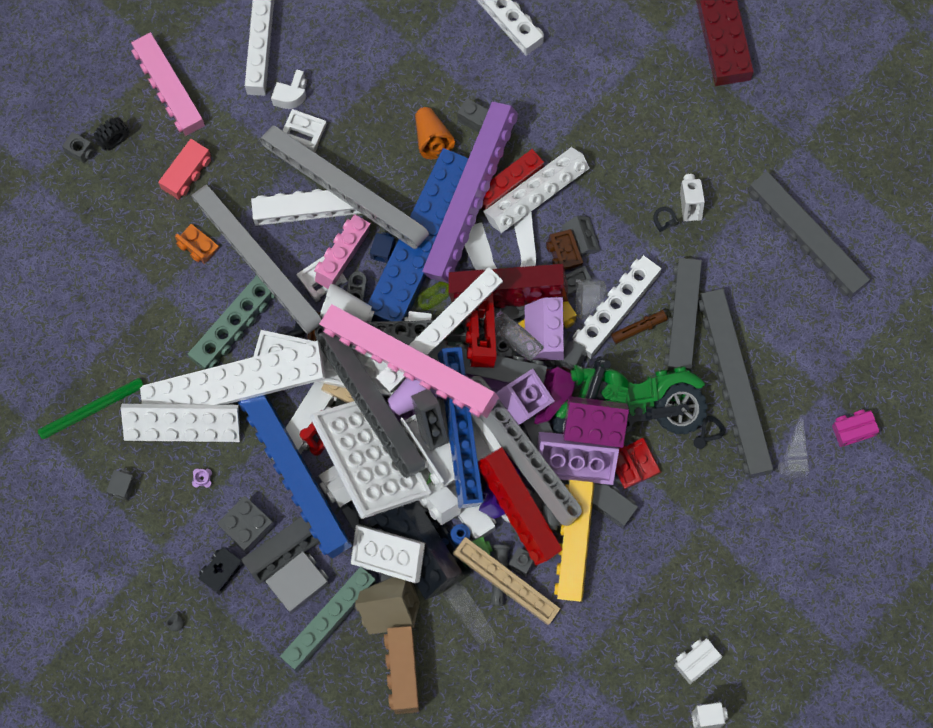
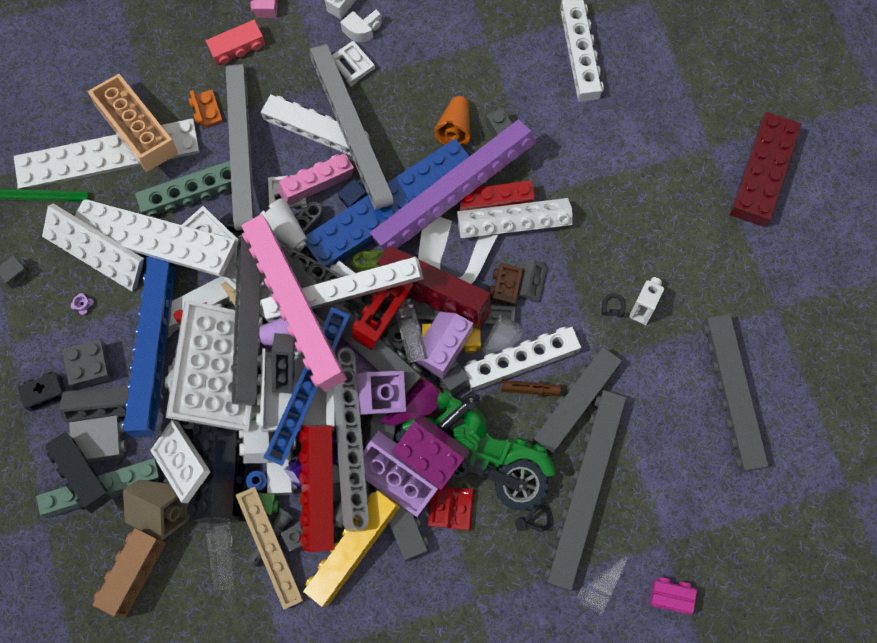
camera: 30 degrees right, 0 degrees up
none -> white plate [14,118,200,189]
none -> black brick [45,431,113,513]
none -> light nougat brick [87,74,178,172]

